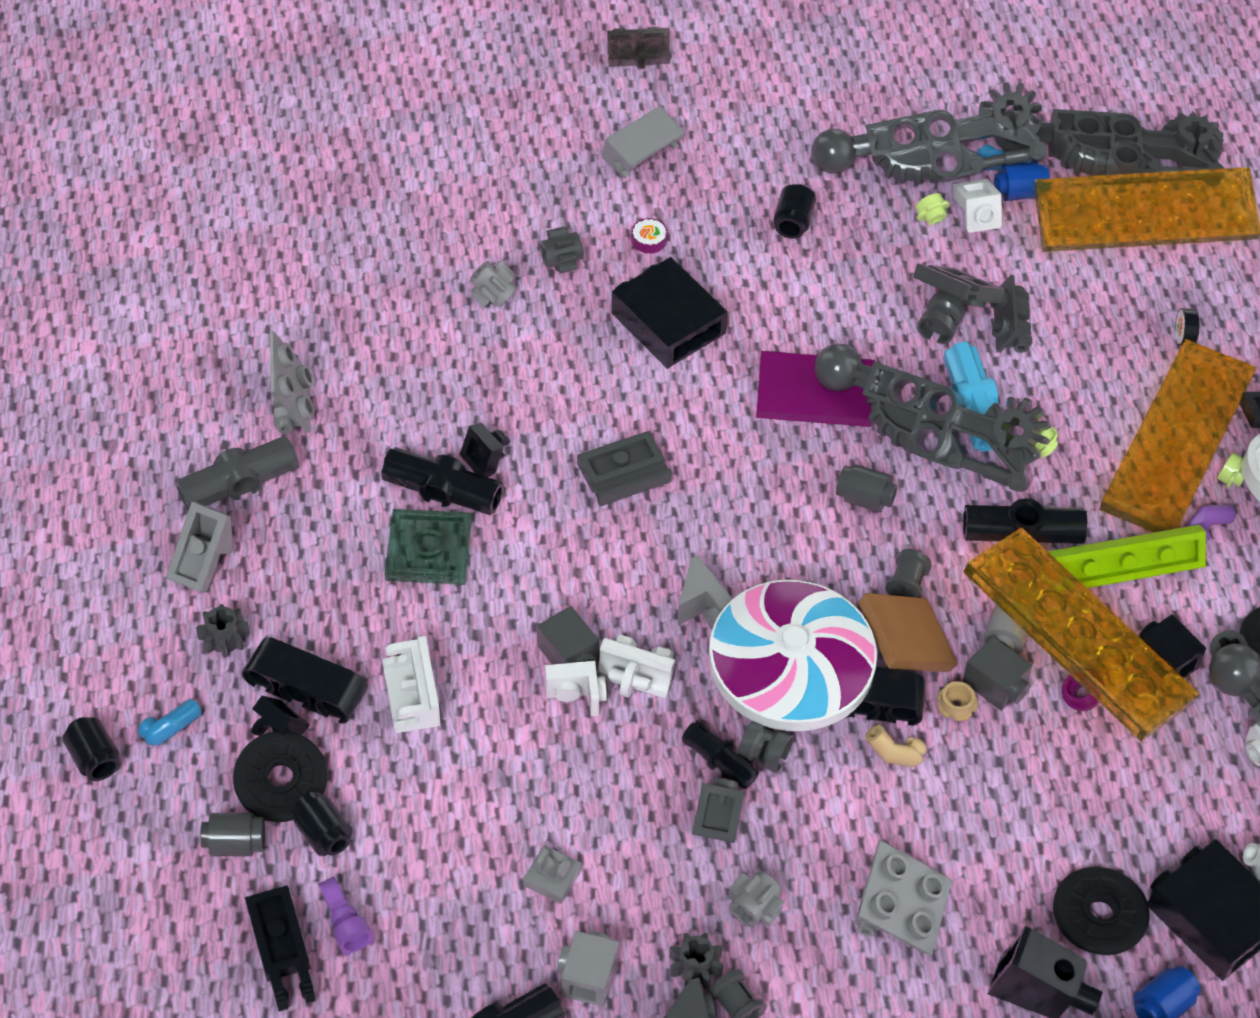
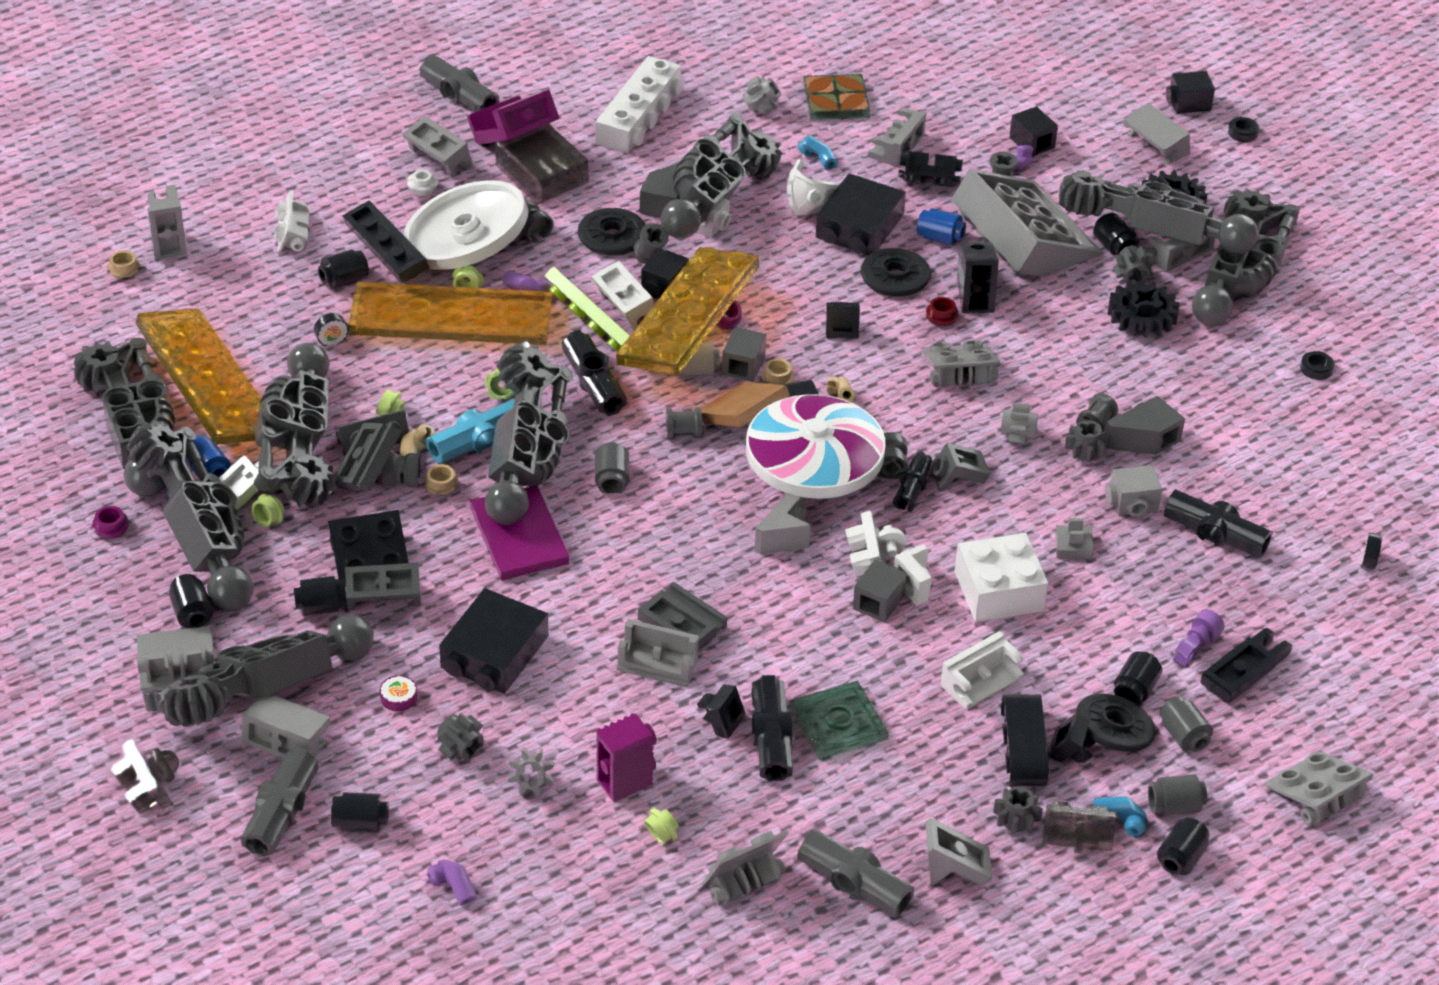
camera: 115 degrees left, 10 degrees down
none -> magenta plate [92,506,129,538]
none -> light grey hinge [136,626,215,692]
none -> dark grey arm [142,614,374,727]
none -> black brick [169,574,213,628]
none -> dark grey piece [241,747,319,856]
none -> dark grey arm [253,343,337,509]
none -> black hinge [328,510,409,587]
none -> black brick [331,792,389,833]
none -> dark grey hinge [345,563,421,610]
none -> yellowish green plate [376,389,405,415]
none -> tan arm [400,424,435,456]
none -> tan plate [424,464,459,495]
none -> medium lavender arm [427,859,478,905]
none -> white hinge [591,261,658,330]
none -> magenta brick [596,713,657,802]
none -> light grey hinge [617,619,699,687]
none -> yellowish green plate [644,808,679,845]
none -> black tile [825,302,860,338]
none -> dark red plate [926,297,959,326]
none -> white brick [954,533,1048,622]
none -> clear smoke hips [1042,801,1117,854]
none -> dark grey brick [1148,774,1208,816]
none -> light grey hinge [1264,751,1373,824]

